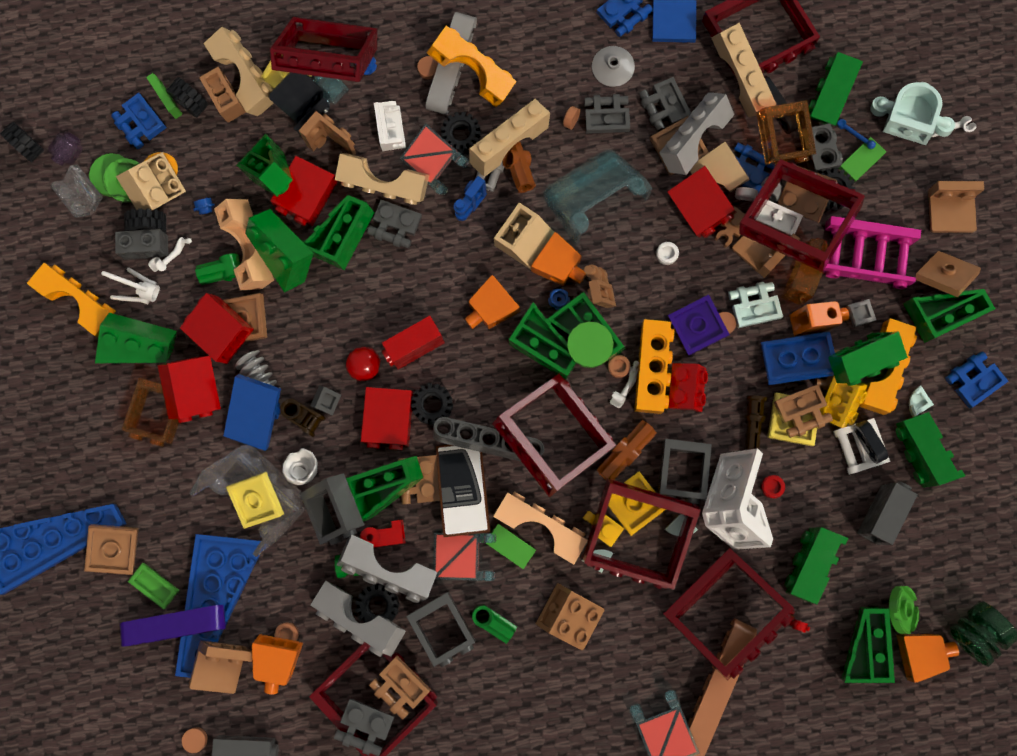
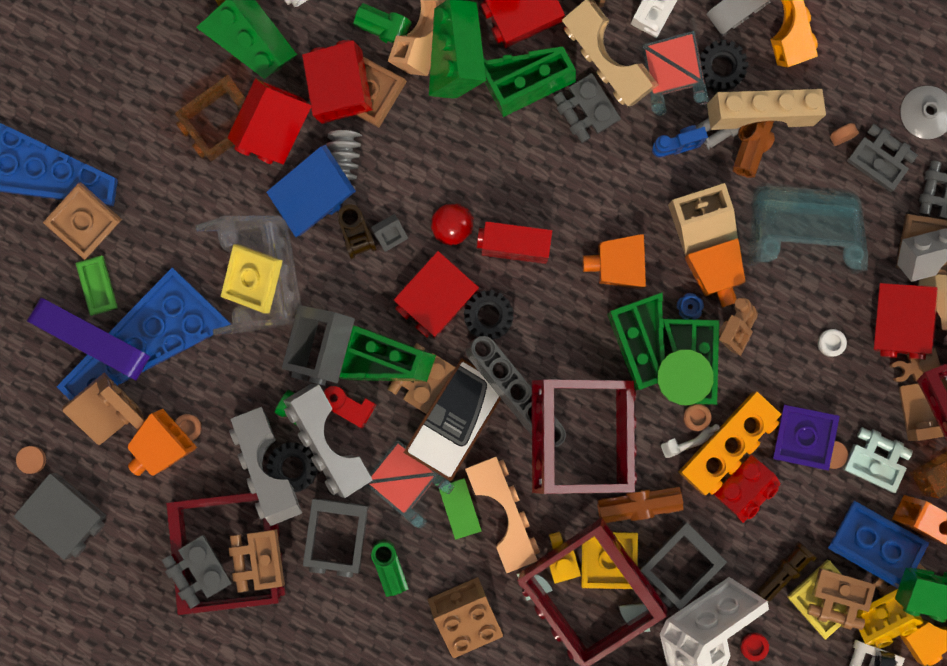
camera: 30 degrees right, 5 degrees up
white hair [282,448,318,485] -> none

